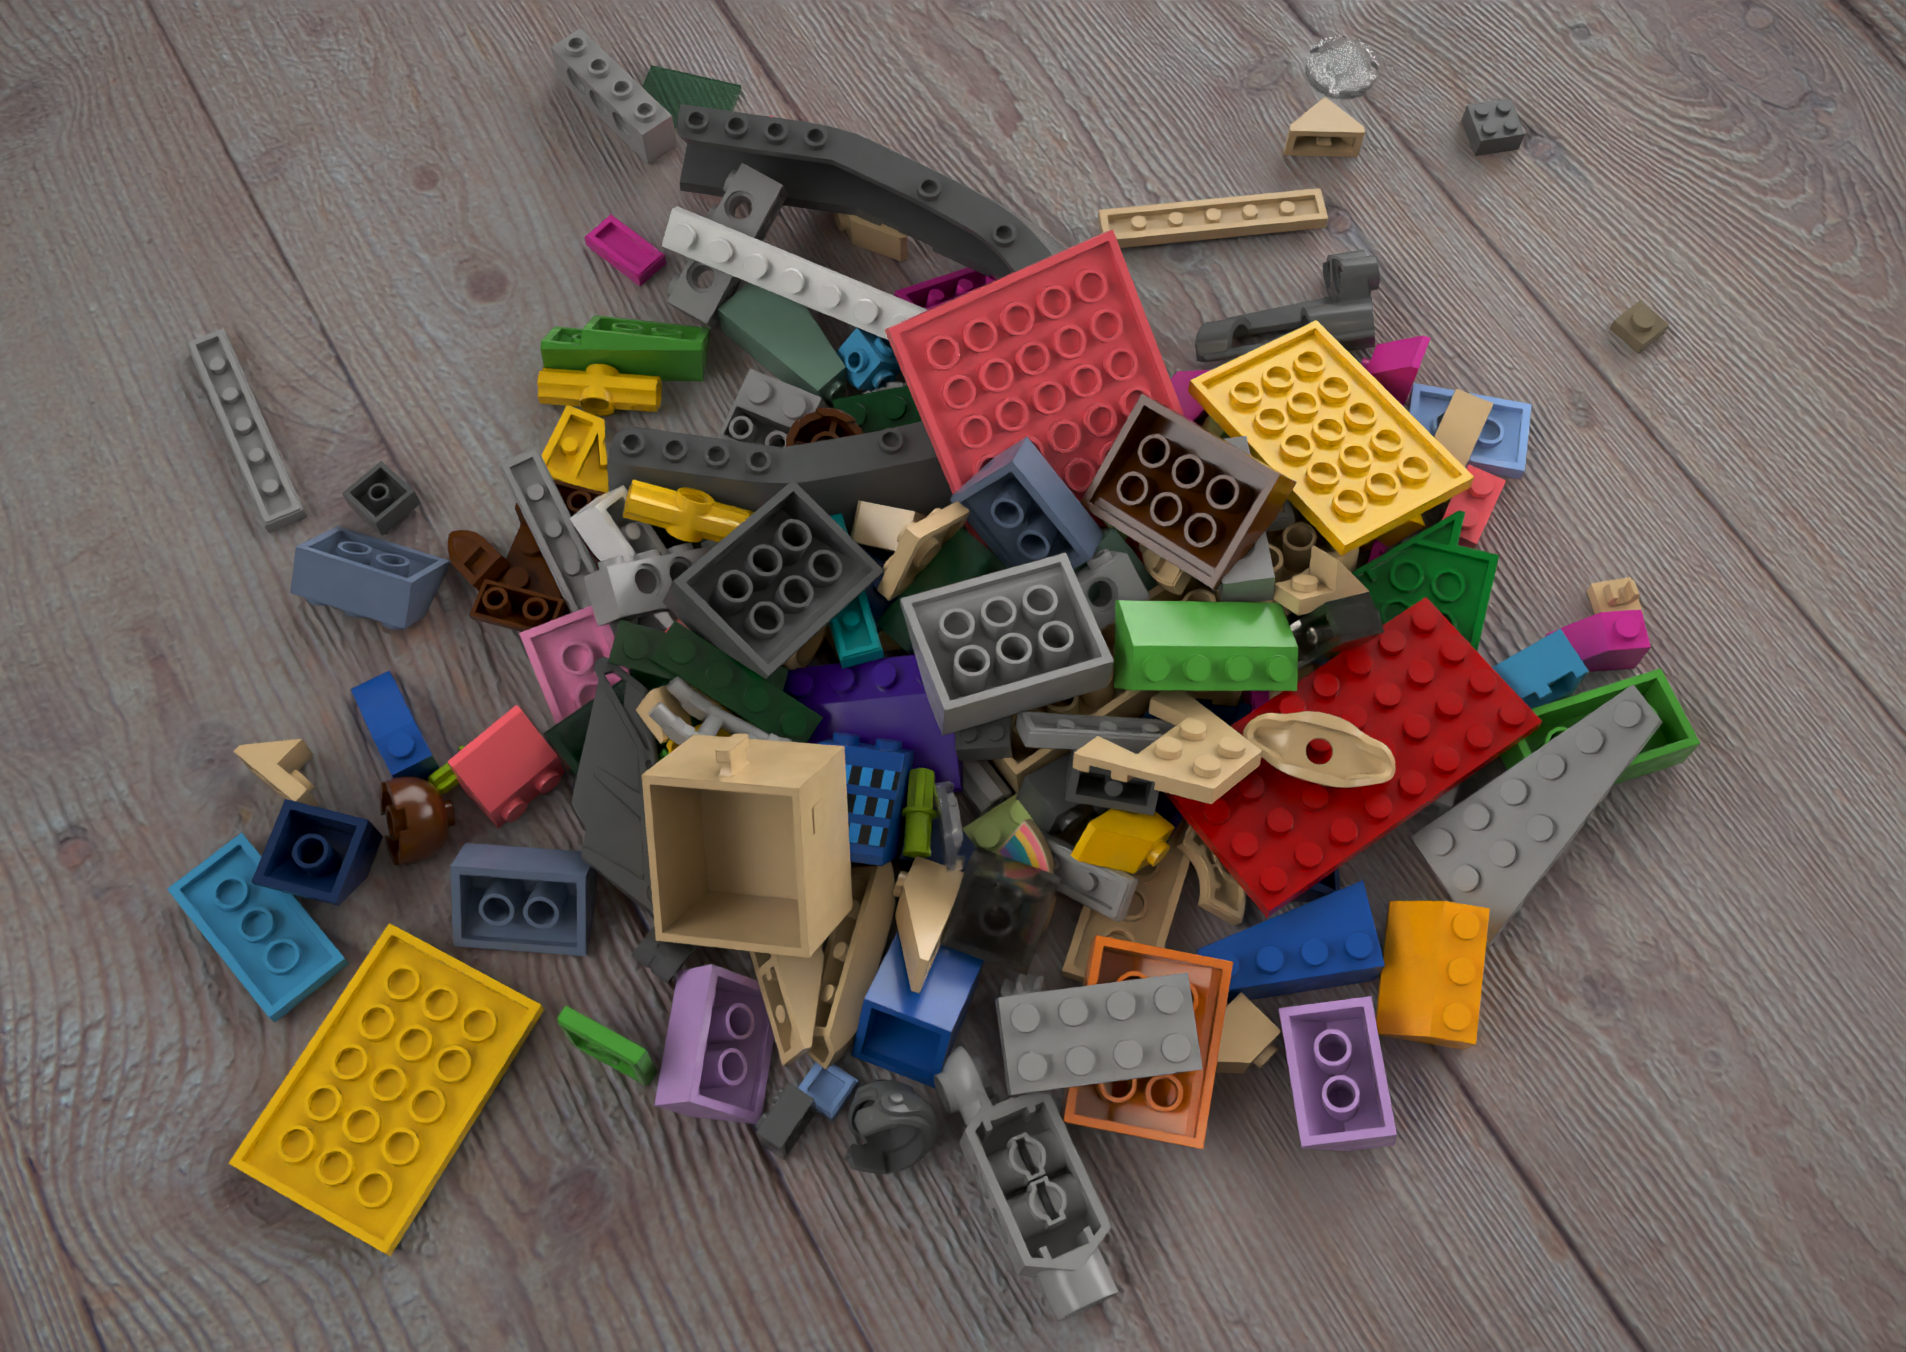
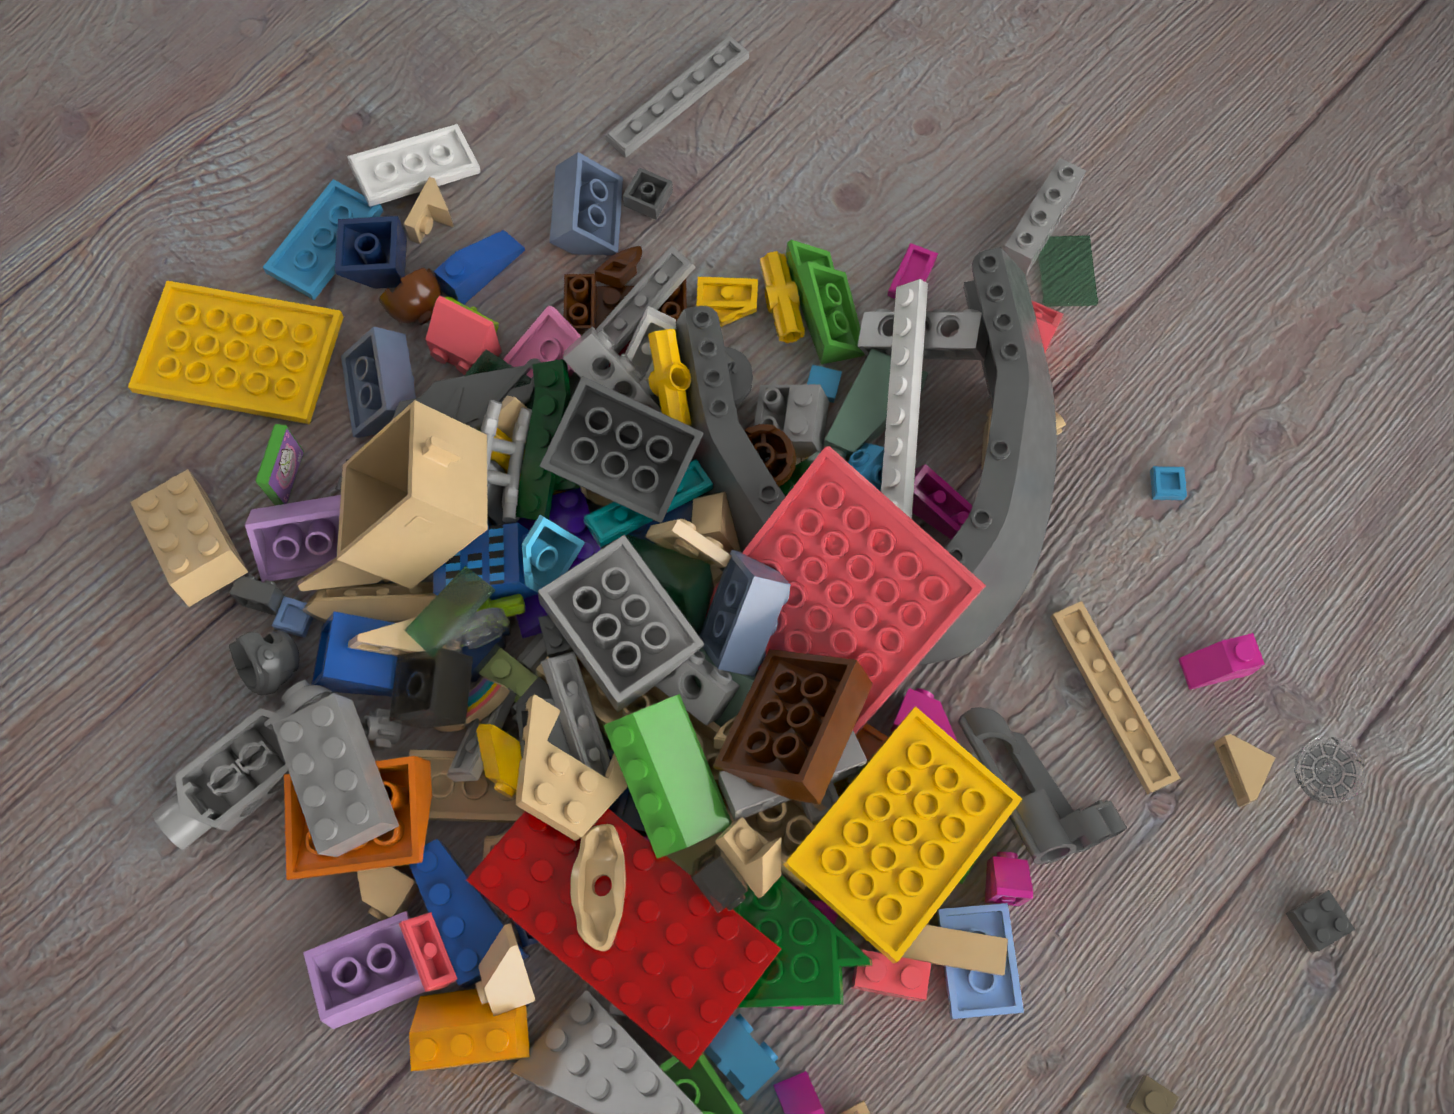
camera: 75 degrees right, 5 degrees up
none -> tan brick [130,469,248,607]
none -> white tile [347,124,480,207]
none -> coral slope [399,912,457,992]
none -> clear green piece [404,566,496,657]
none -> tan slope [475,923,536,1016]
none -> medium azure slope [522,515,585,592]
none -> dark azure tile [807,365,842,403]
none -> dark azure tile [1150,466,1187,500]
none -> dark pink slope [1178,633,1265,690]

